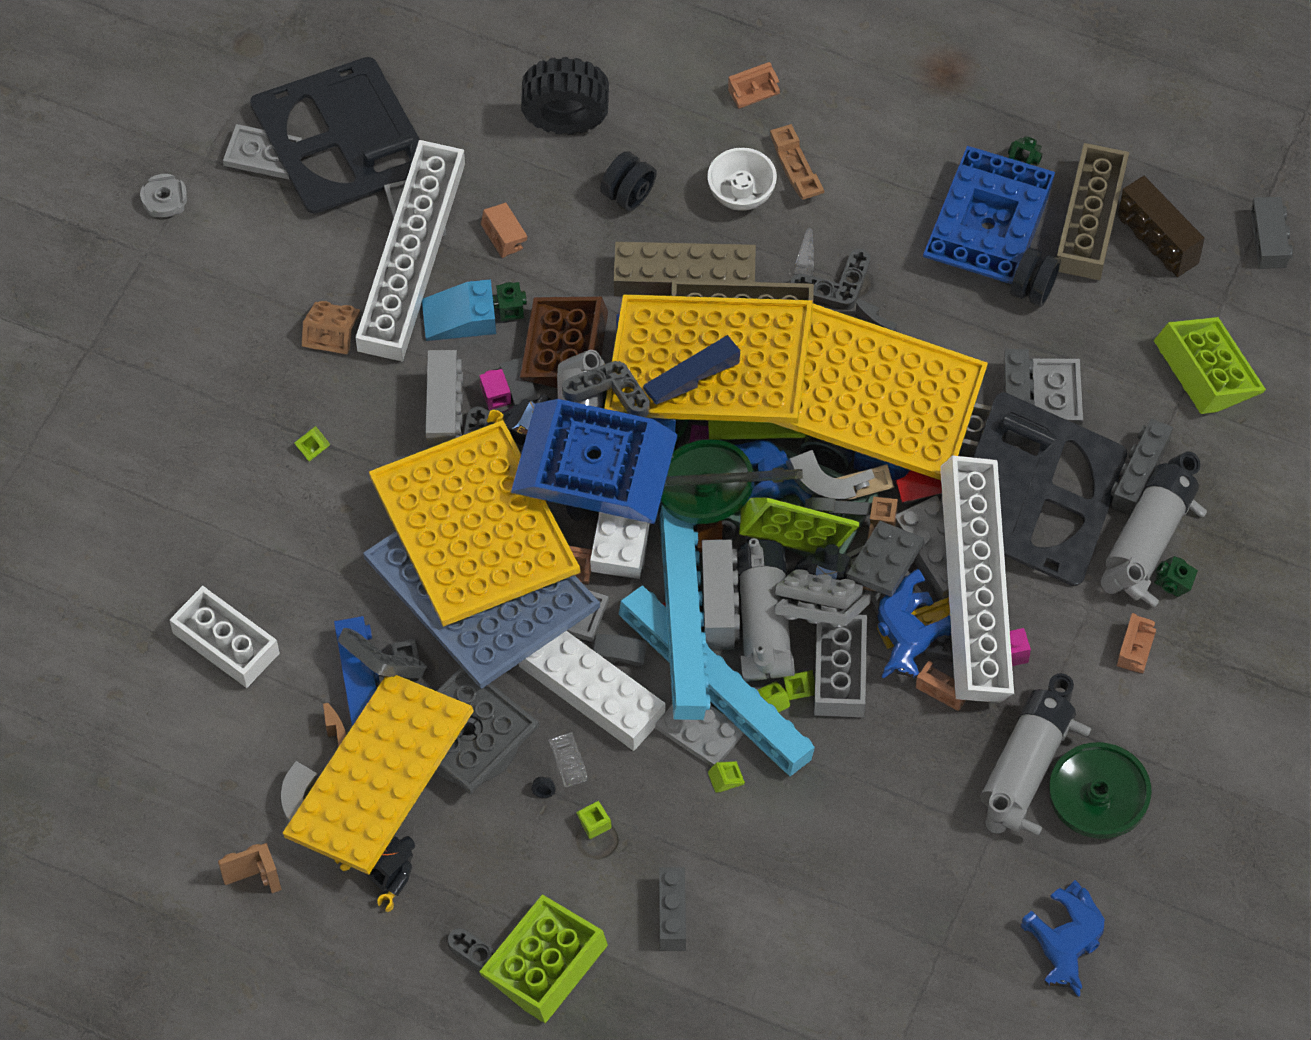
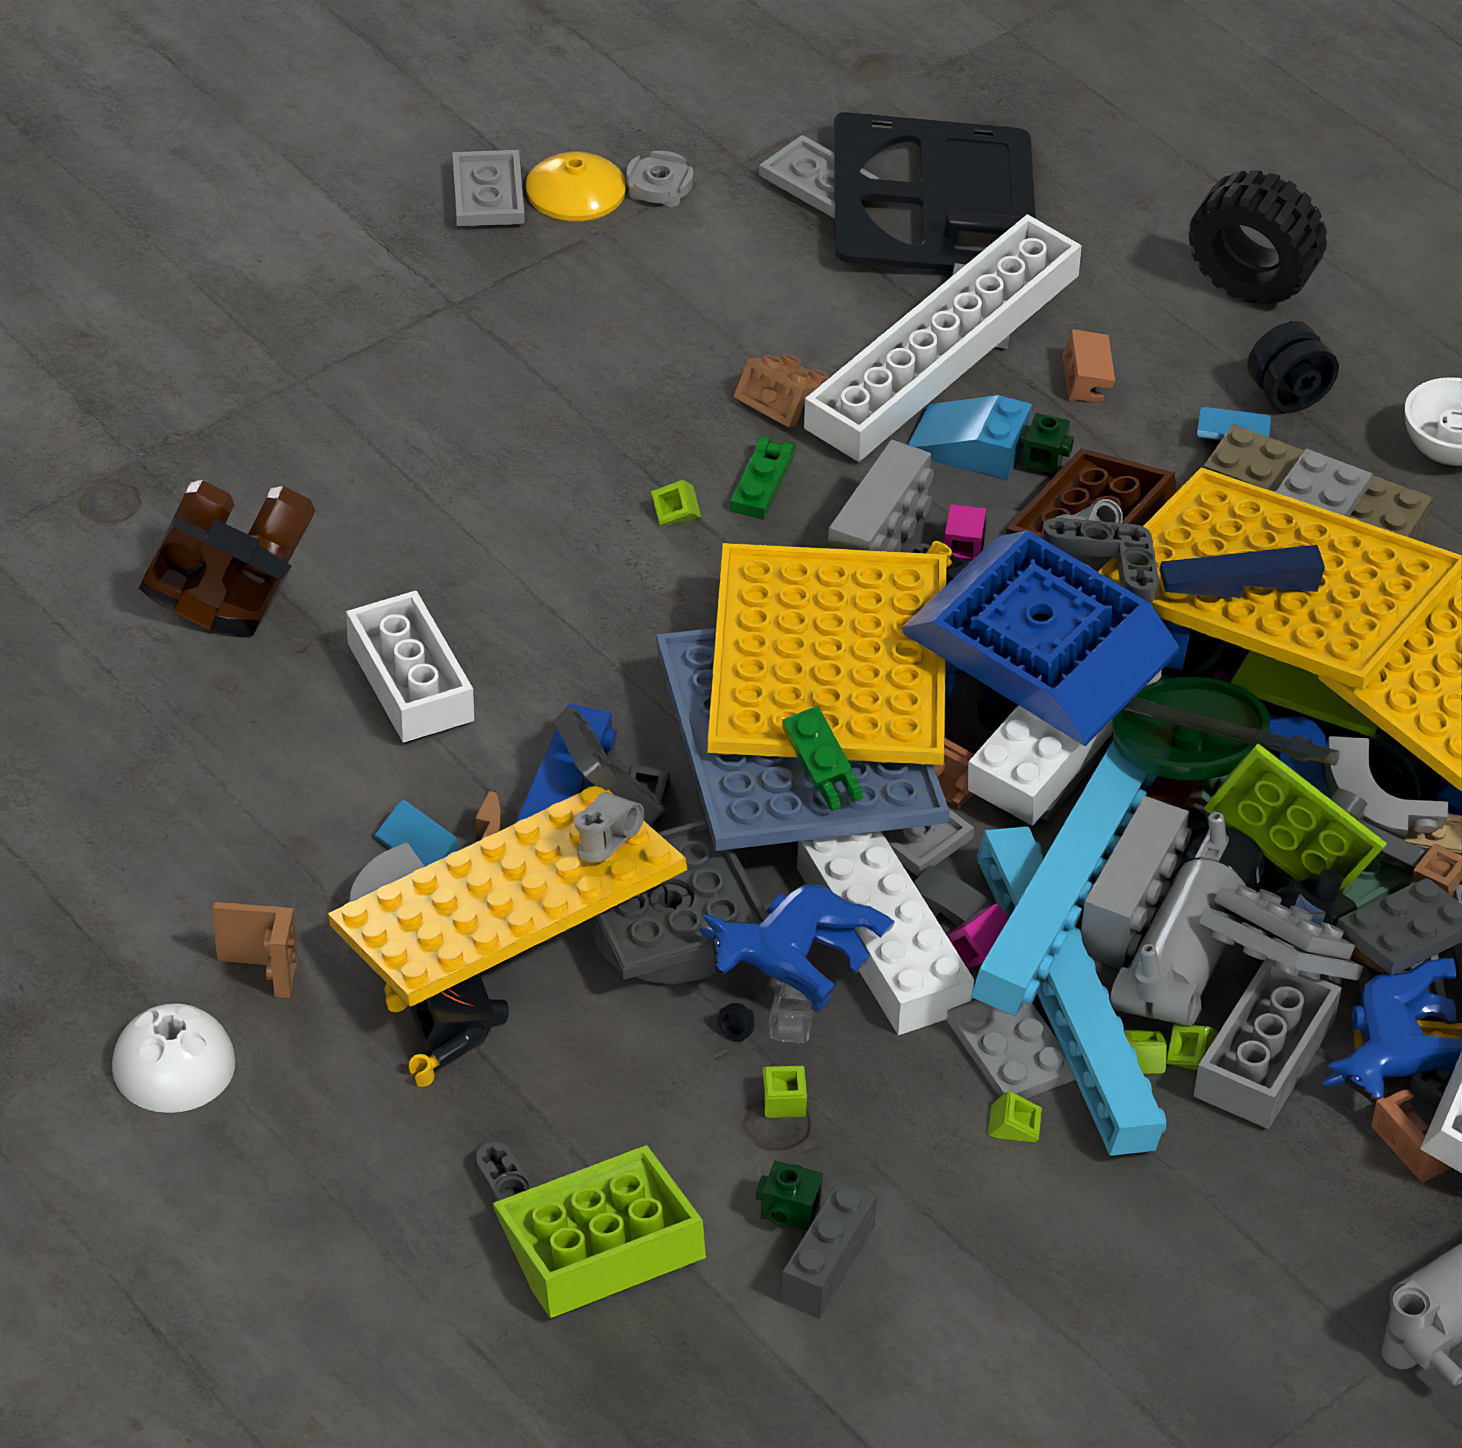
camera: 25 degrees right, 15 degrees down
none -> white piece [112,1004,235,1113]
none -> reddish brown piece [138,480,315,636]
none -> dark azure slope [375,800,458,867]
none -> light grey plate [452,150,525,227]
none -> yellow dish [526,152,626,221]
none -> light grey piece [574,792,644,862]
none -> blue animal [700,885,895,1013]
none -> green plate [730,436,796,520]
none -> dark green brick [756,1160,823,1231]
none -> green hinge [782,705,863,811]
none -> dark pink brick [947,903,1010,969]
none -> dark azure slope [1197,407,1271,440]
none -> light grey plate [1276,449,1373,517]

